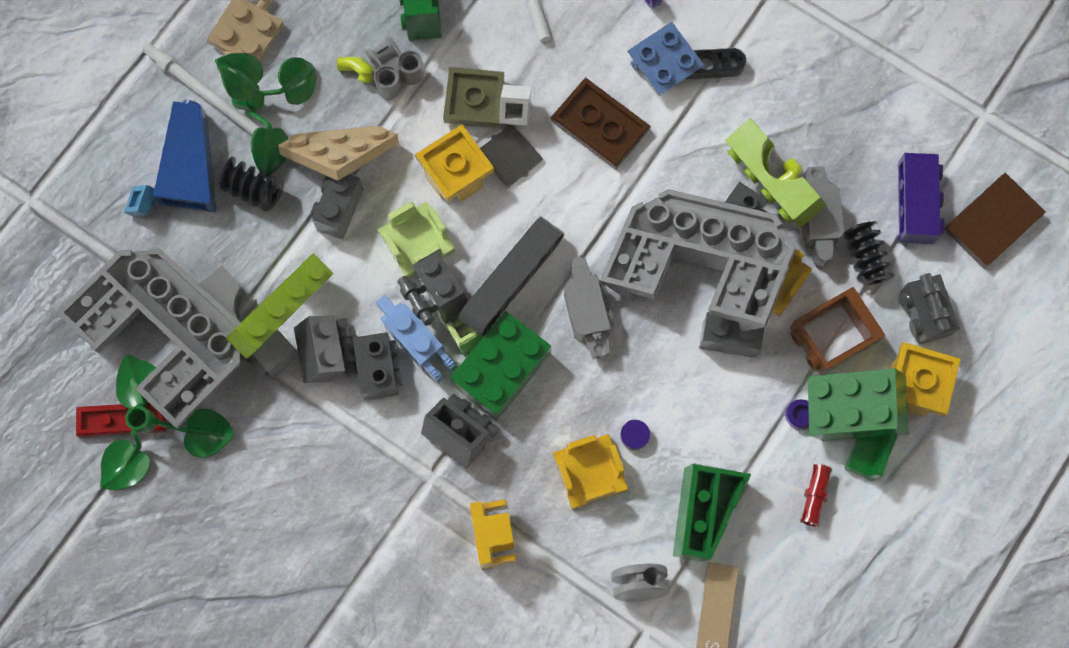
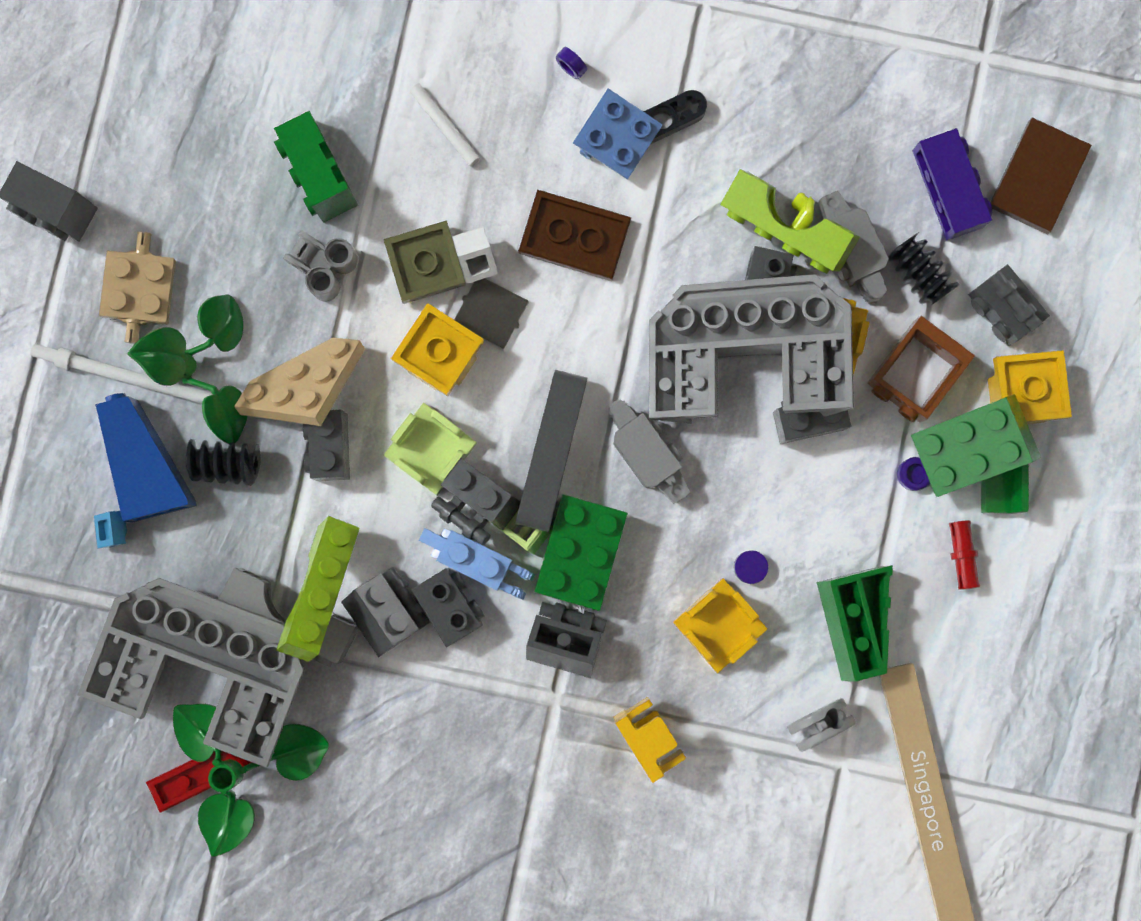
camera: 20 degrees left, 10 degrees up
neon yellow arm [337,57,374,83] -> none

